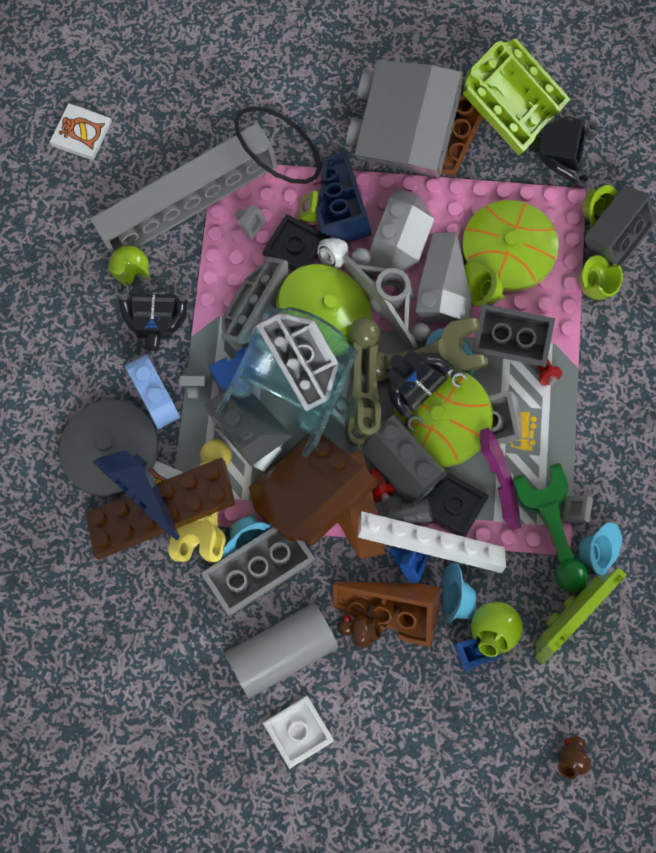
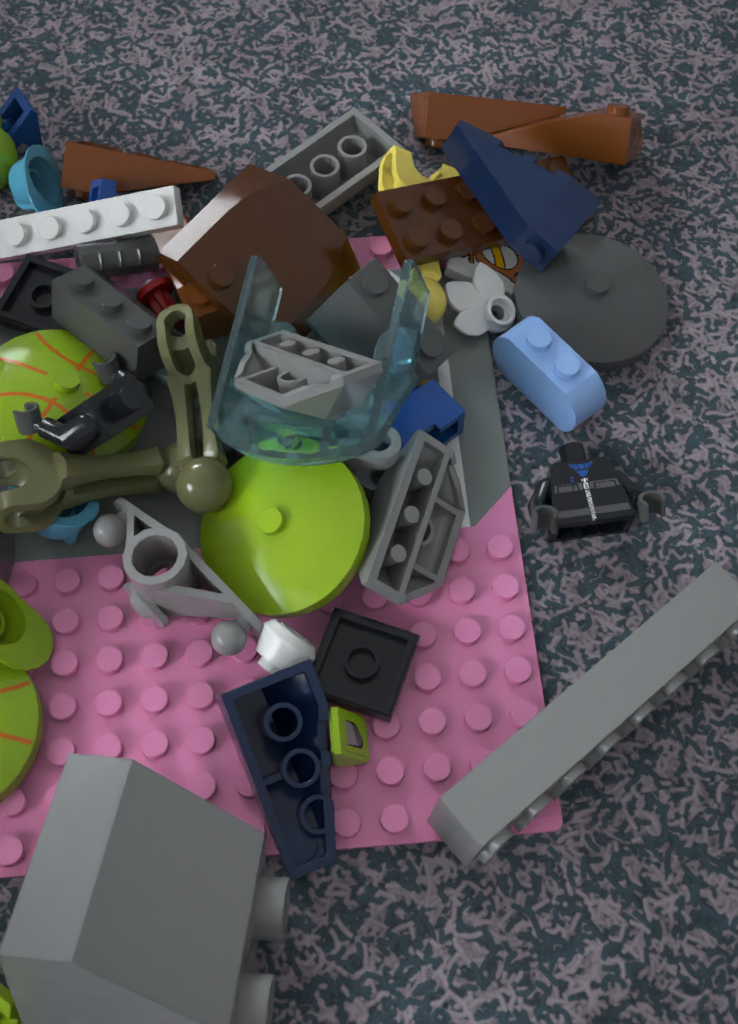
camera: 170 degrees right, 10 degrees down
lime helmet [107,245,151,286] -> none
light grey tile [180,375,207,398] -> none
medium azure piece [221,514,272,560] -> none
light grey brick [224,603,339,699] -> none
black piece [234,106,322,184] -> none
light grey tile [234,204,266,239] -> none
white tile [263,696,334,769] -> none
reddish brown animal [337,614,381,648] -> none
light grey wedge [366,188,434,271] -> none
light grey wedge [416,233,473,324] -> none
none -> dark orange wedge [410,92,566,148]
none -> white plate [445,262,516,337]
none -> dark orange wedge [490,103,643,165]

